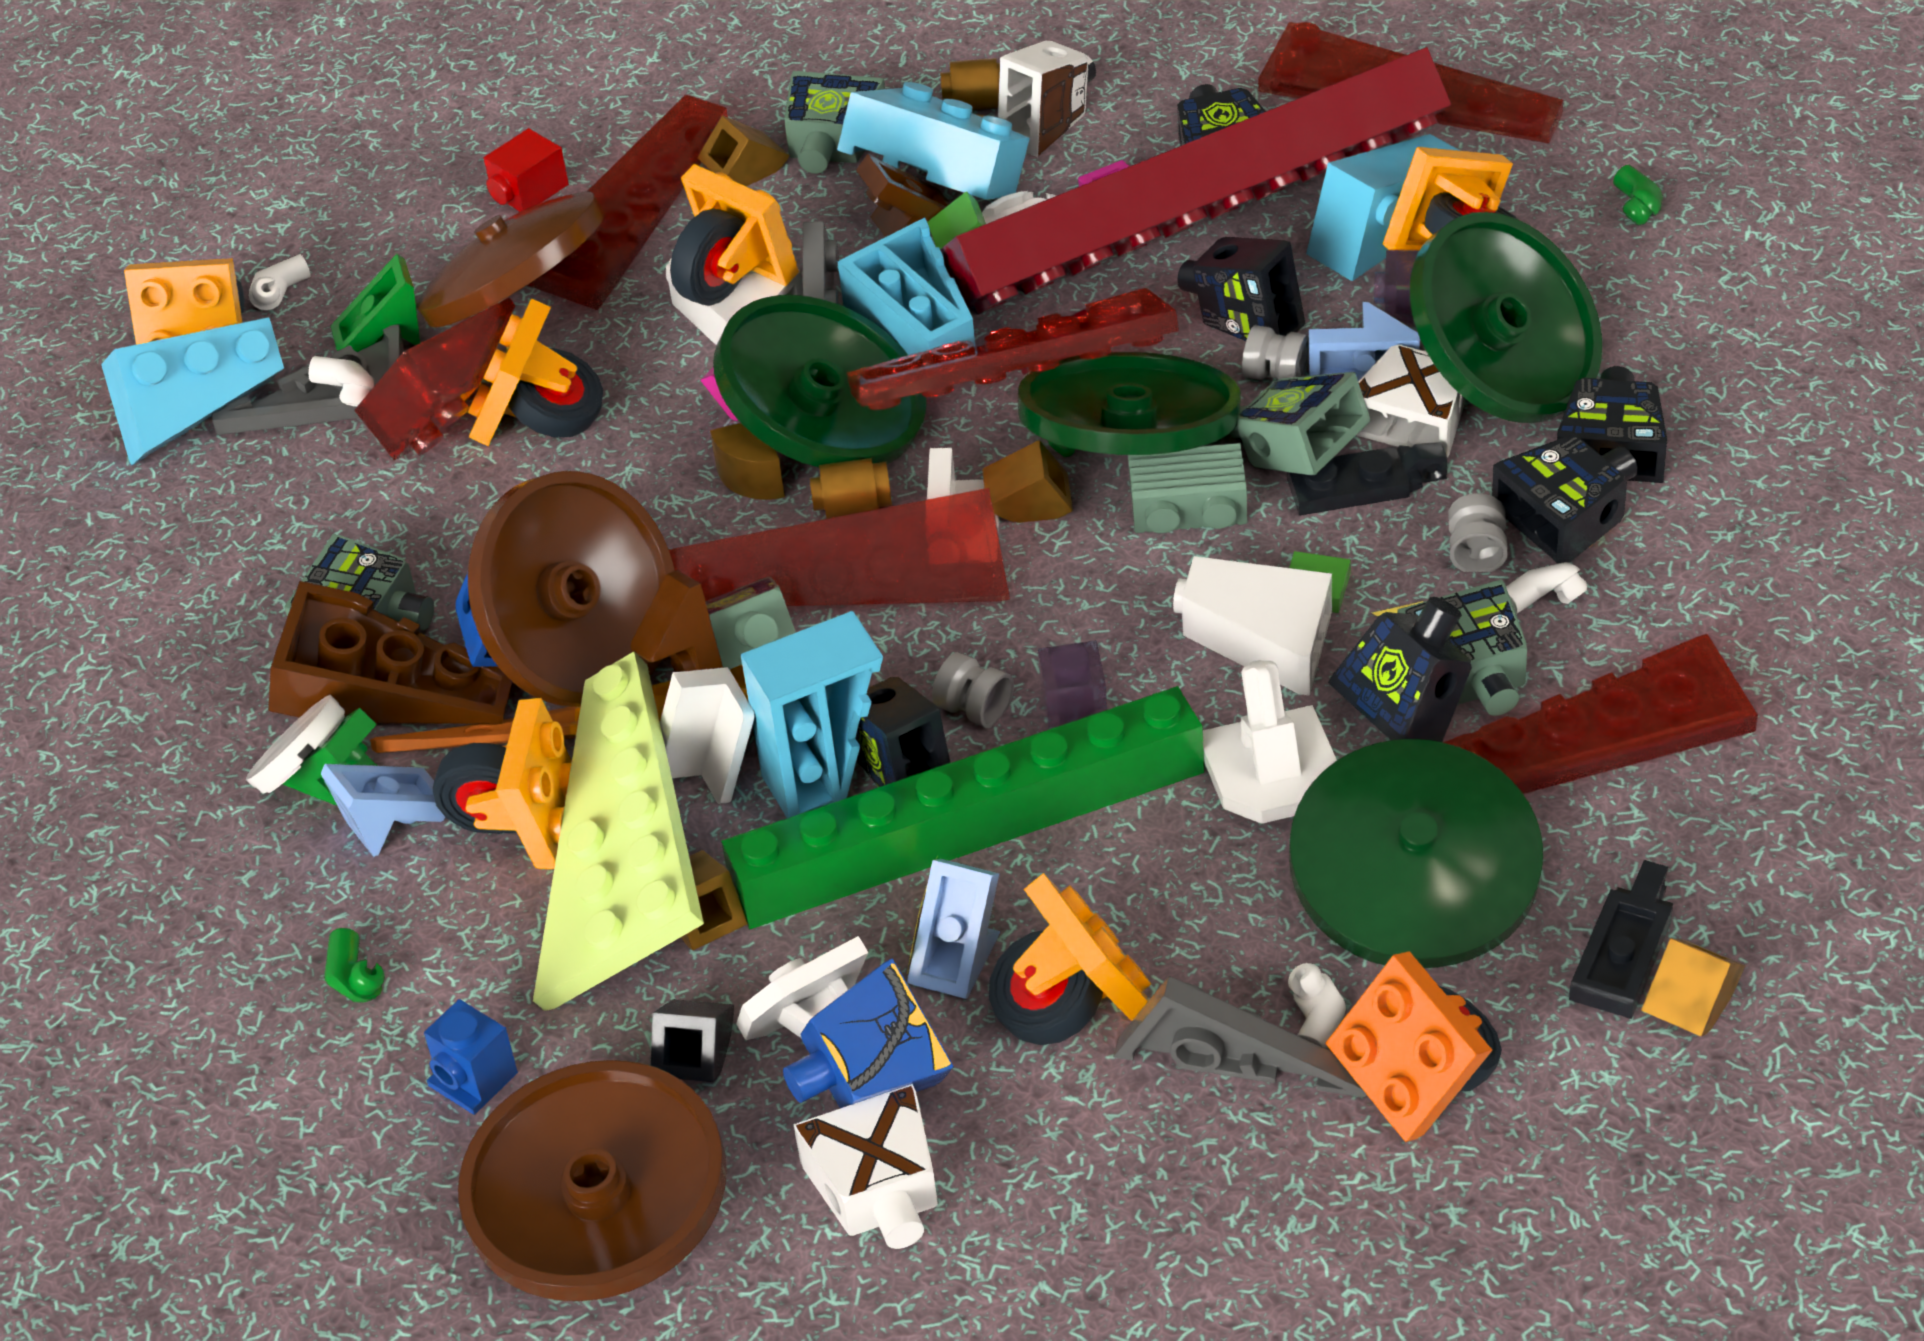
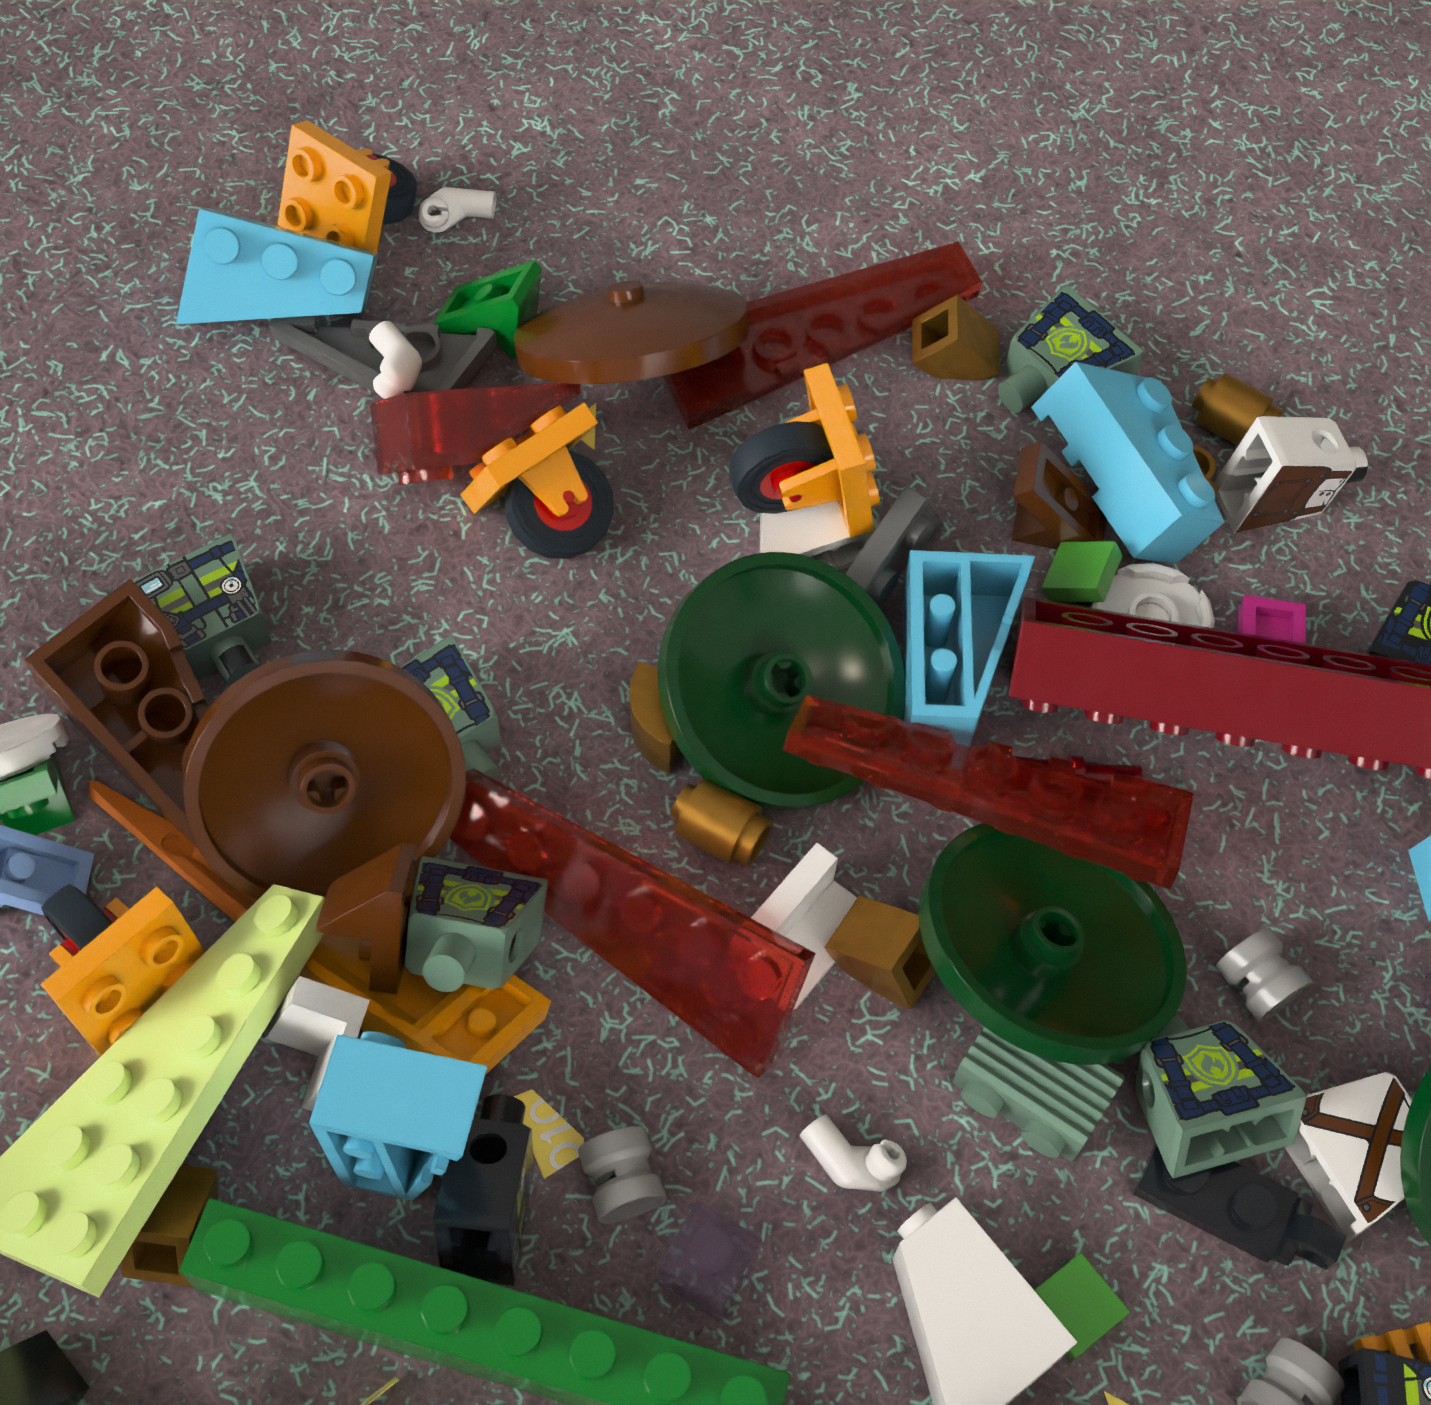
camera: 30 degrees right, 15 degrees up
red brick [483,128,569,212] -> none
black torso [1177,237,1306,341] -> none
light blue slope [1309,302,1420,381] -> none
none -> white arm [800,1115,907,1192]

